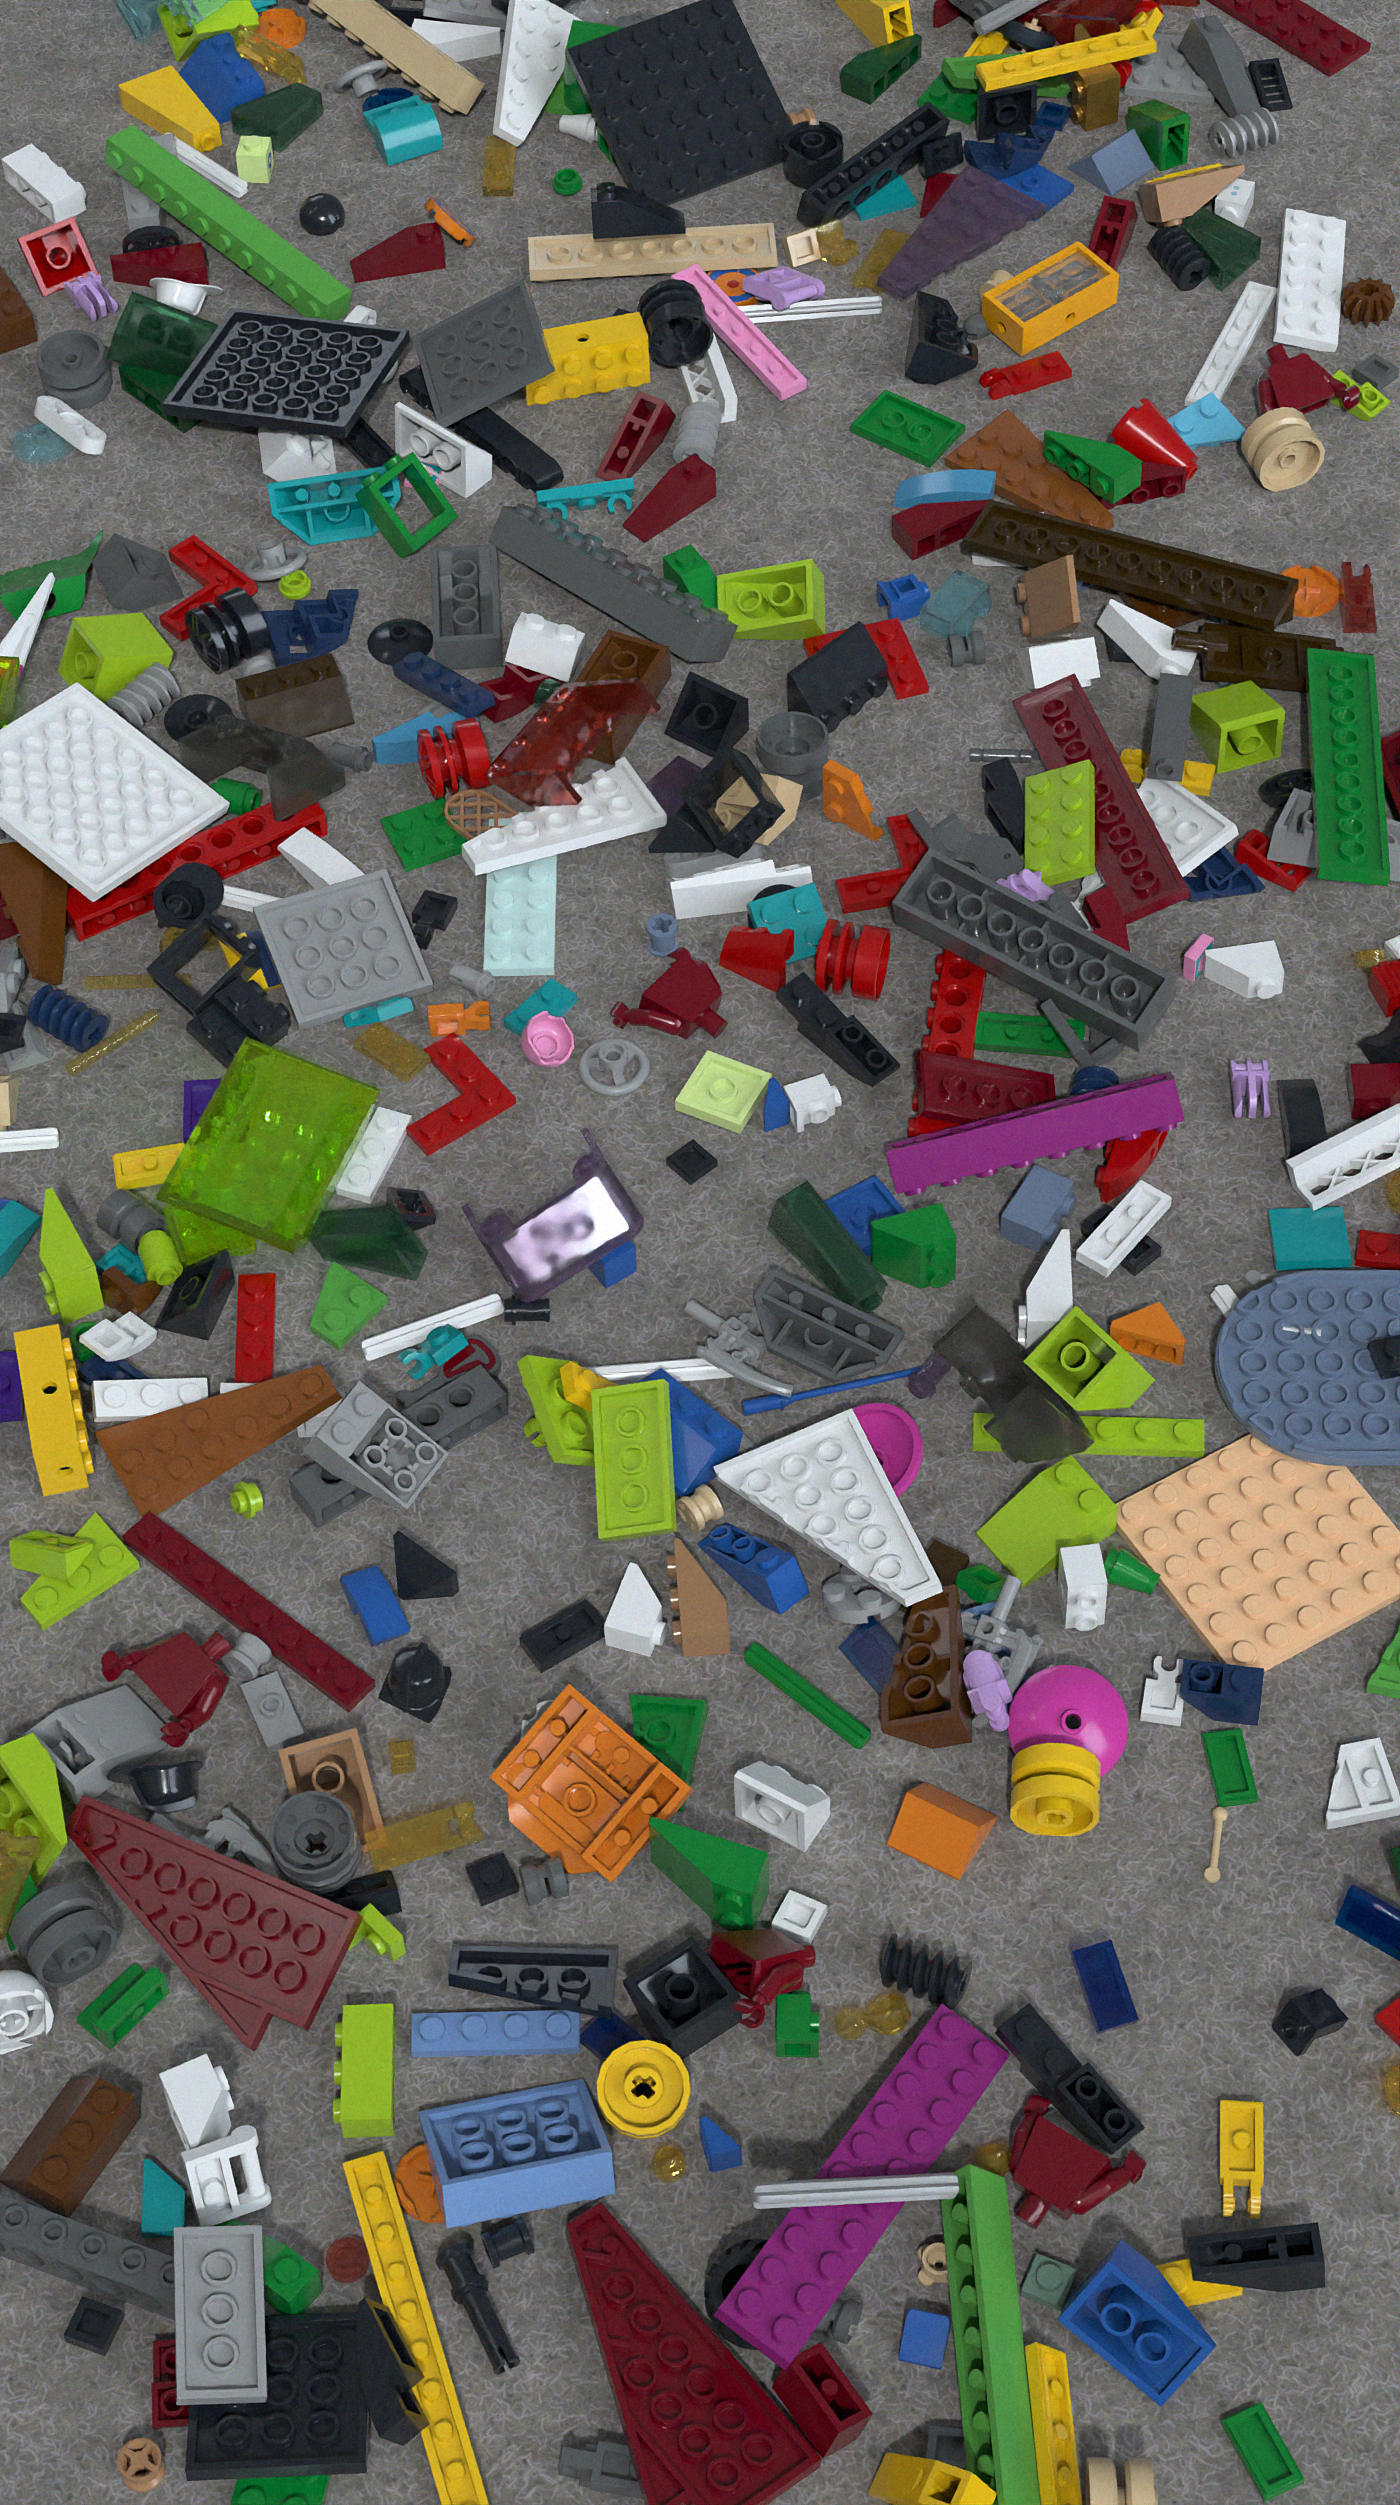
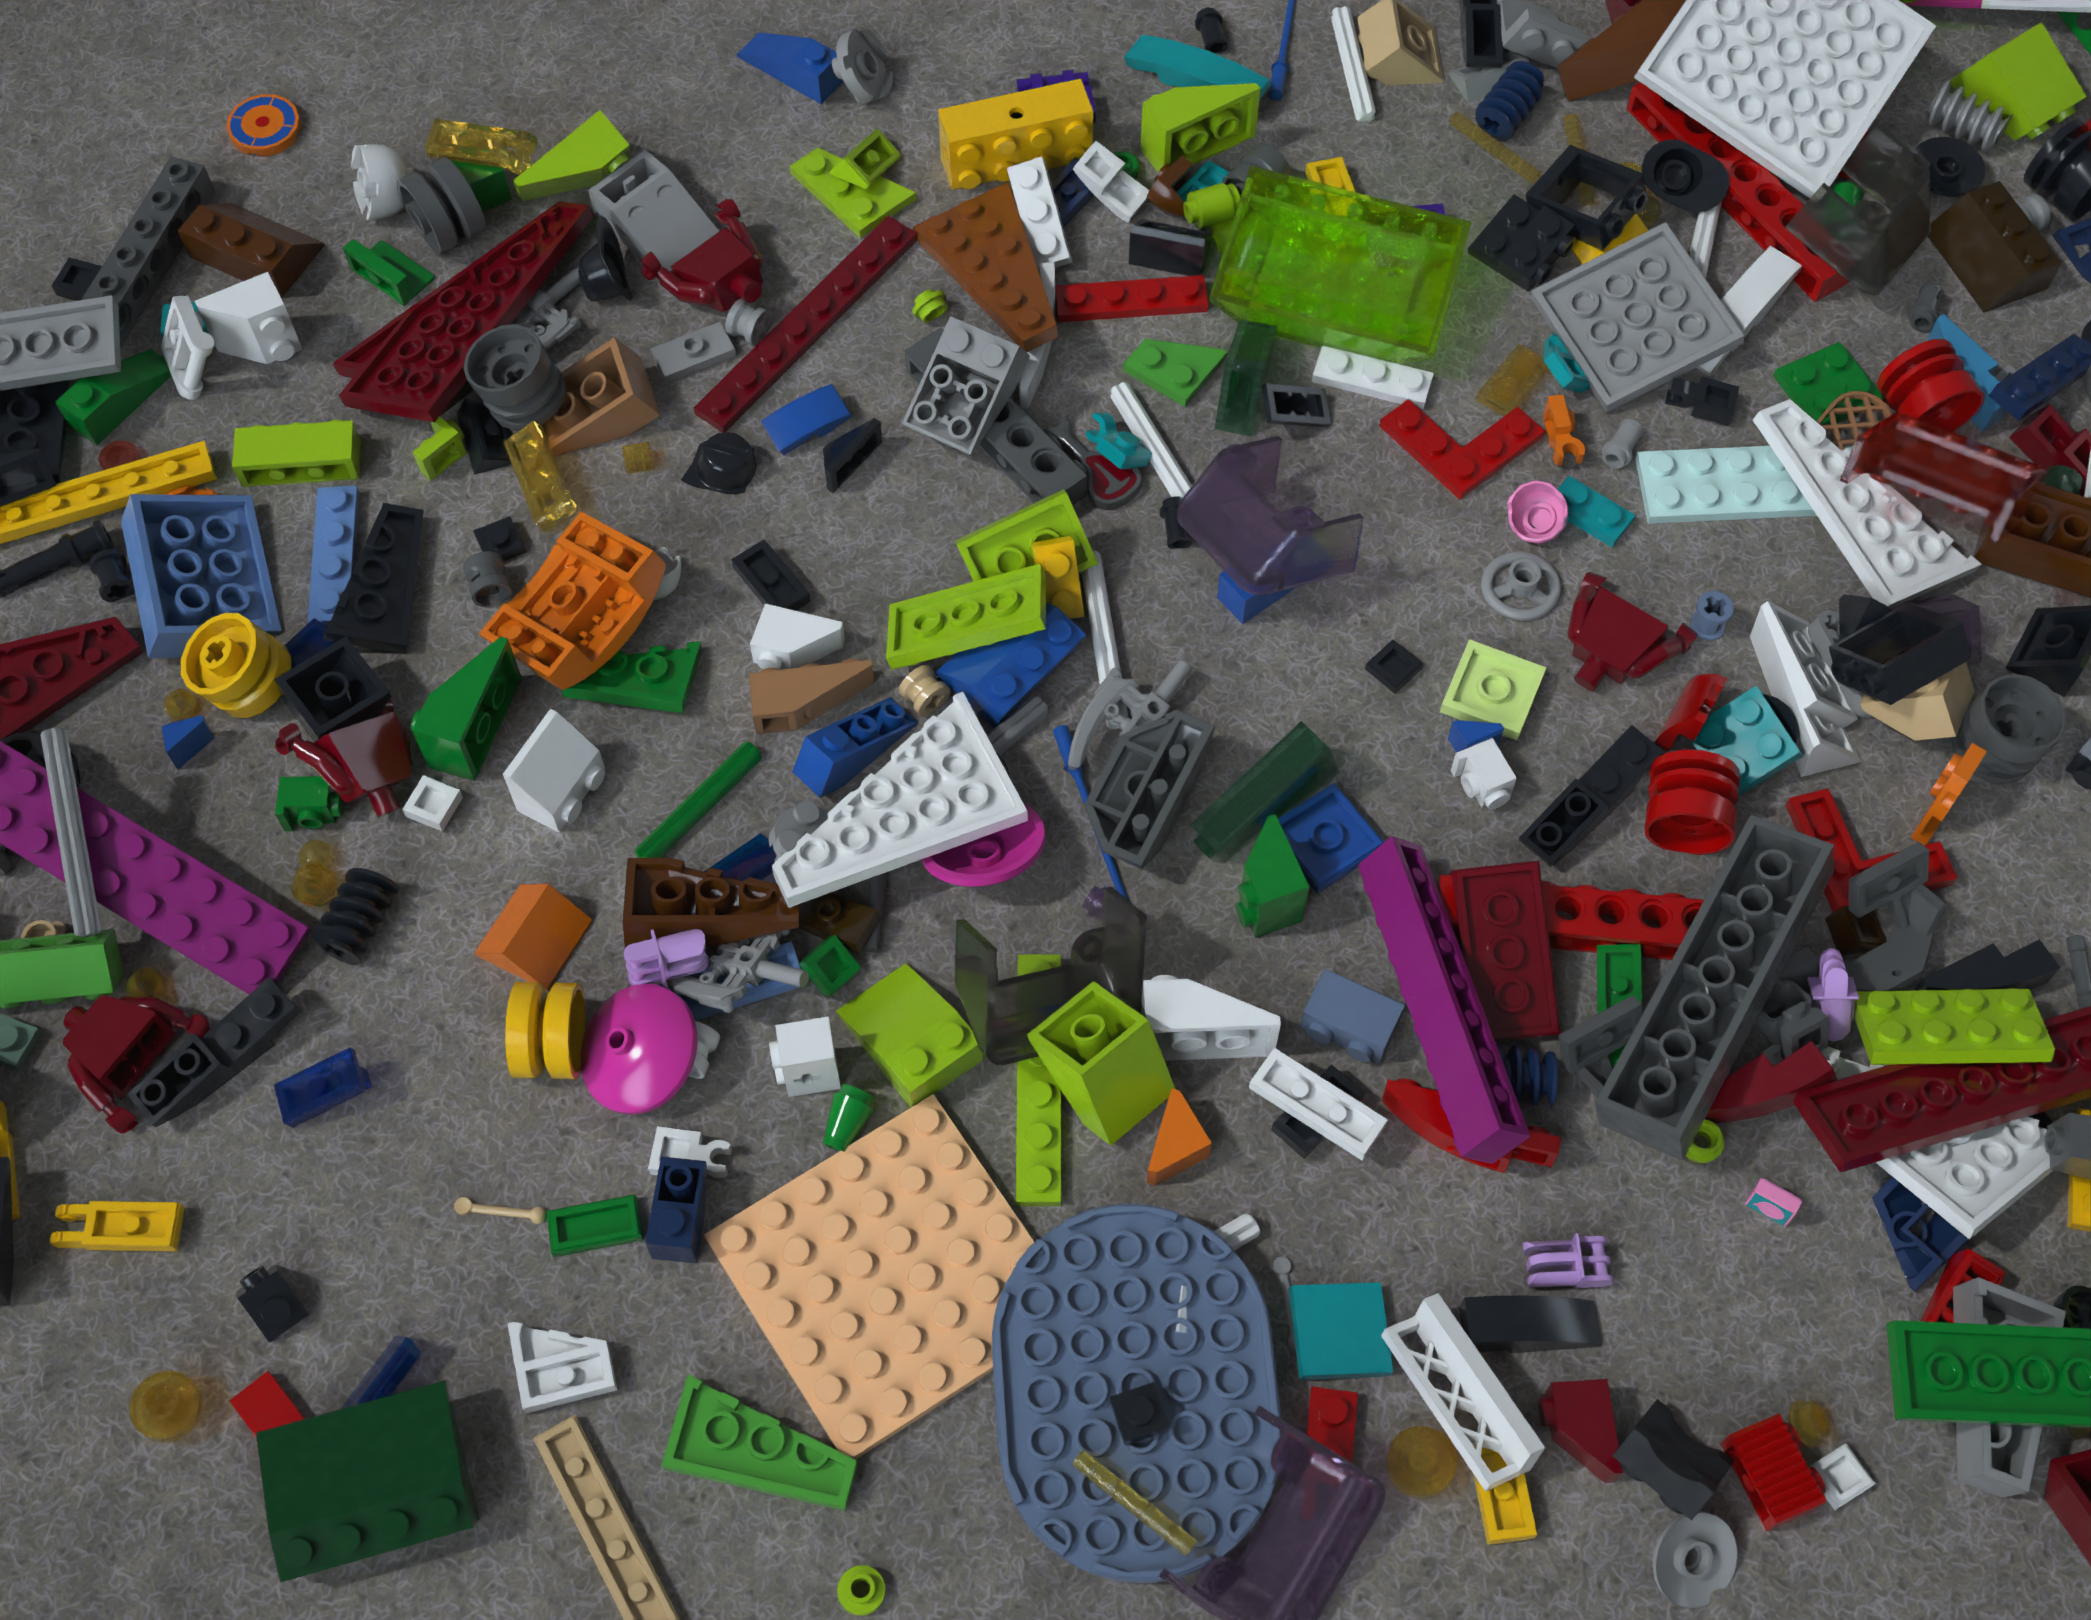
camera: 85 degrees right, 10 degrees up
white slope [1203,940,1284,999] -> none

